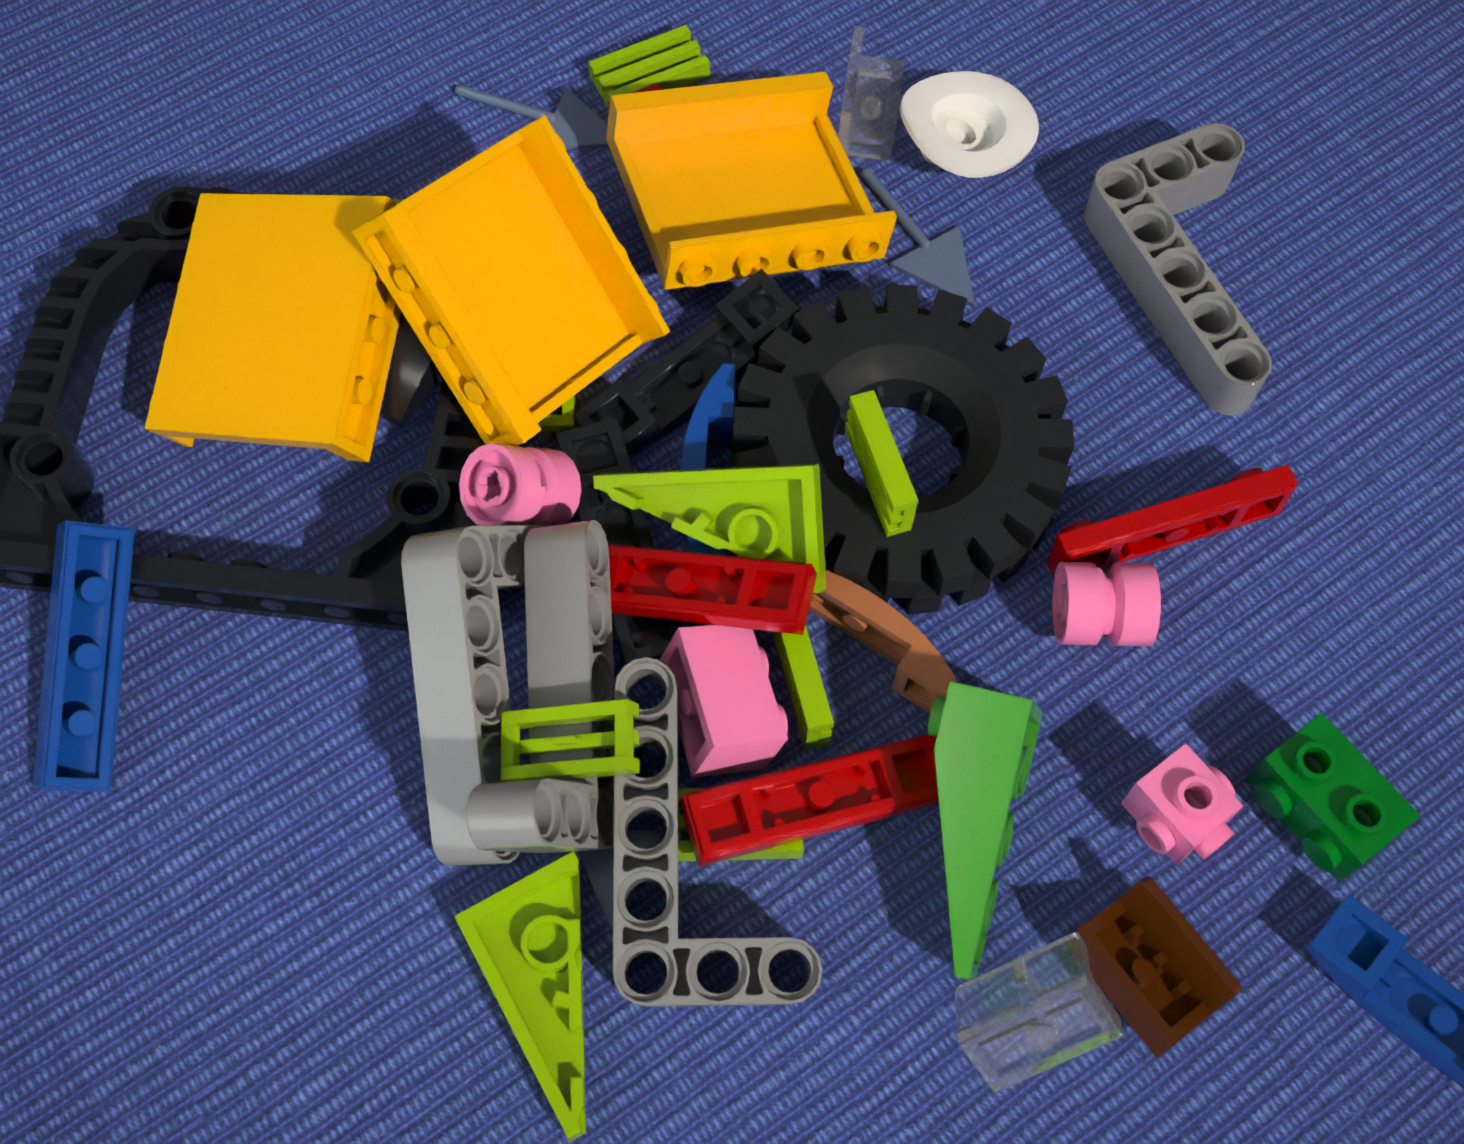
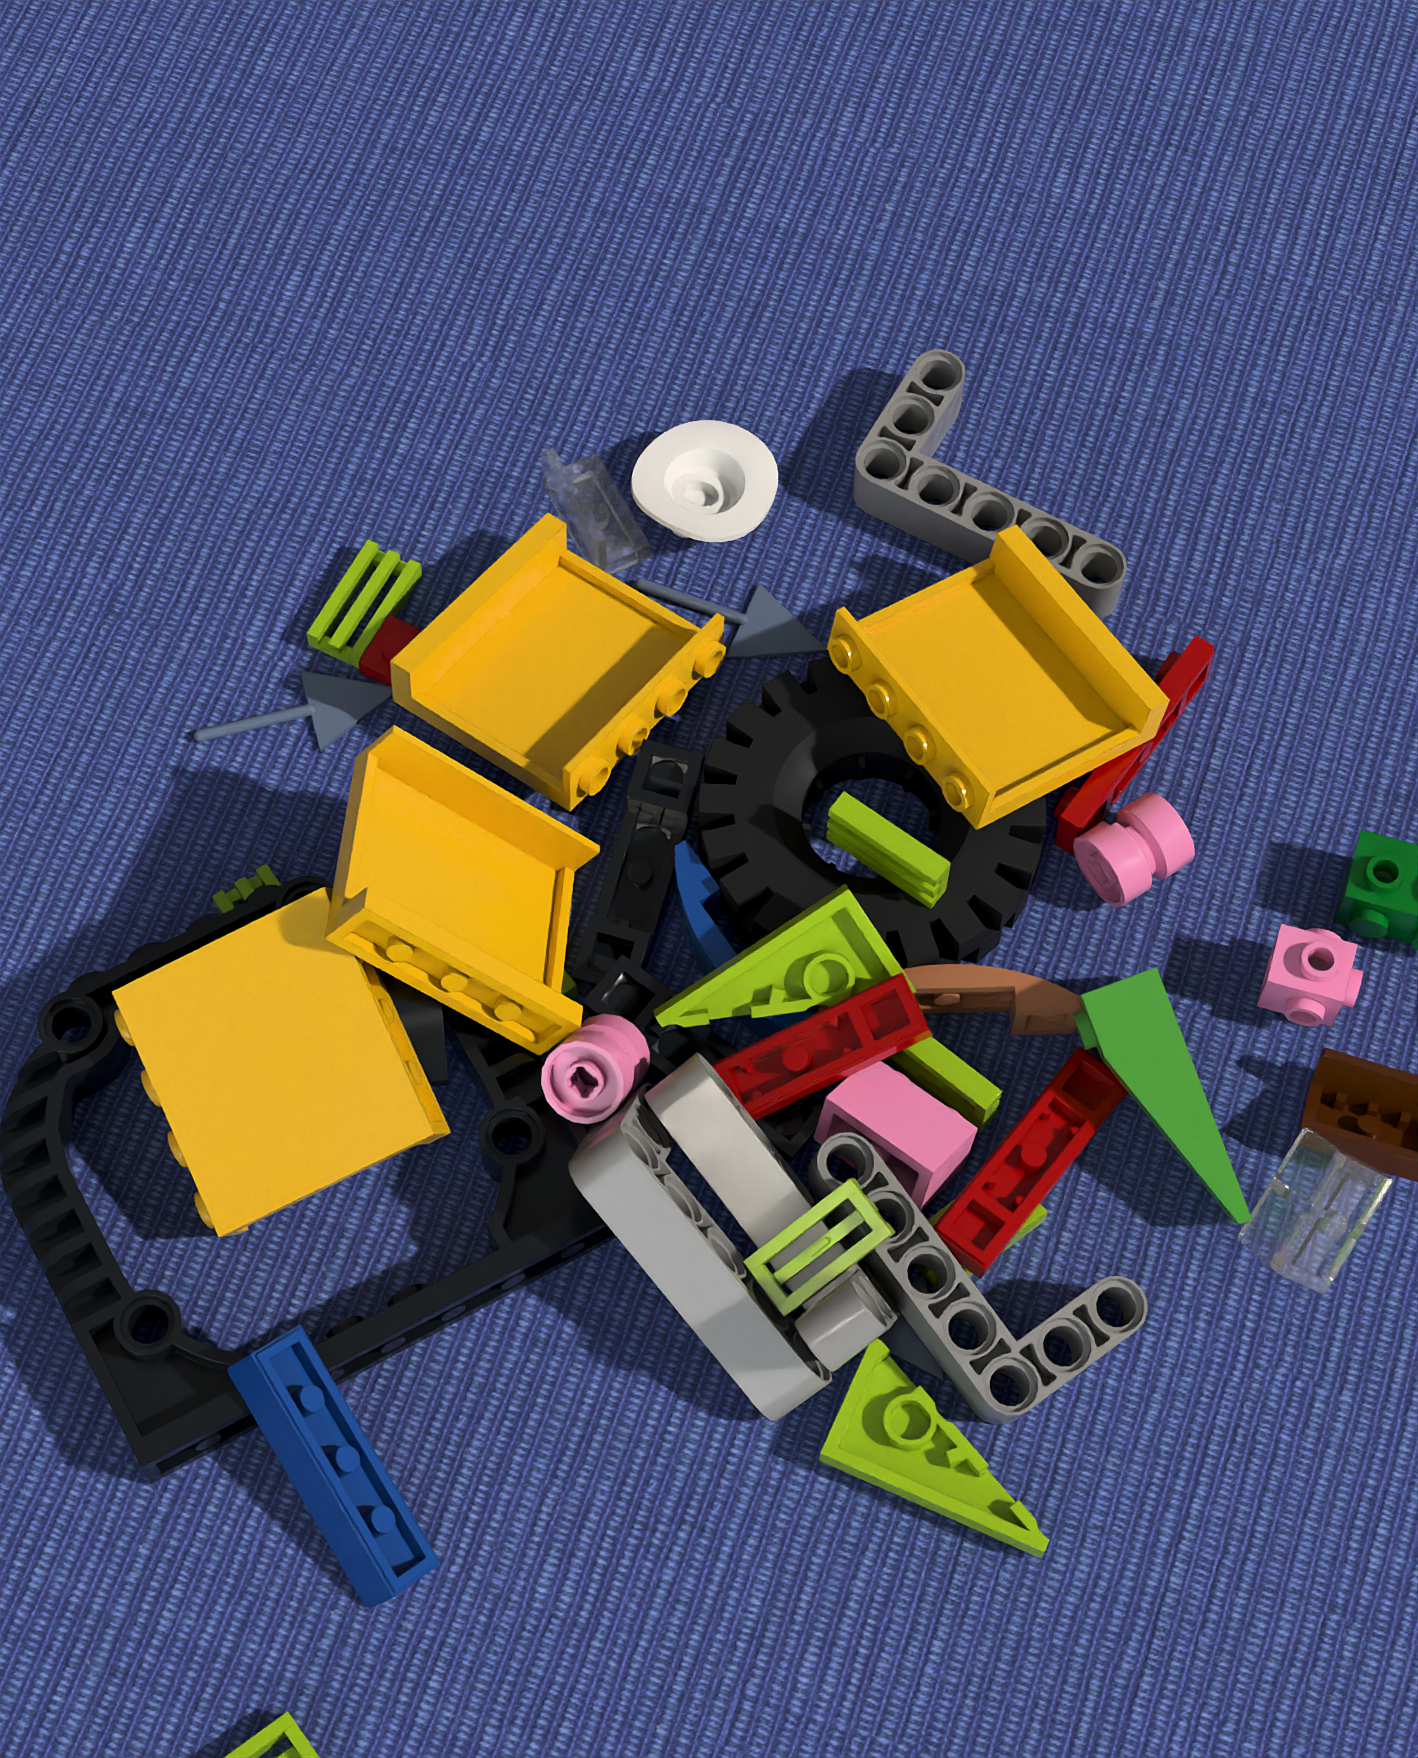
camera: 35 degrees left, 0 degrees up
none -> yellow panel [826,524,1170,831]

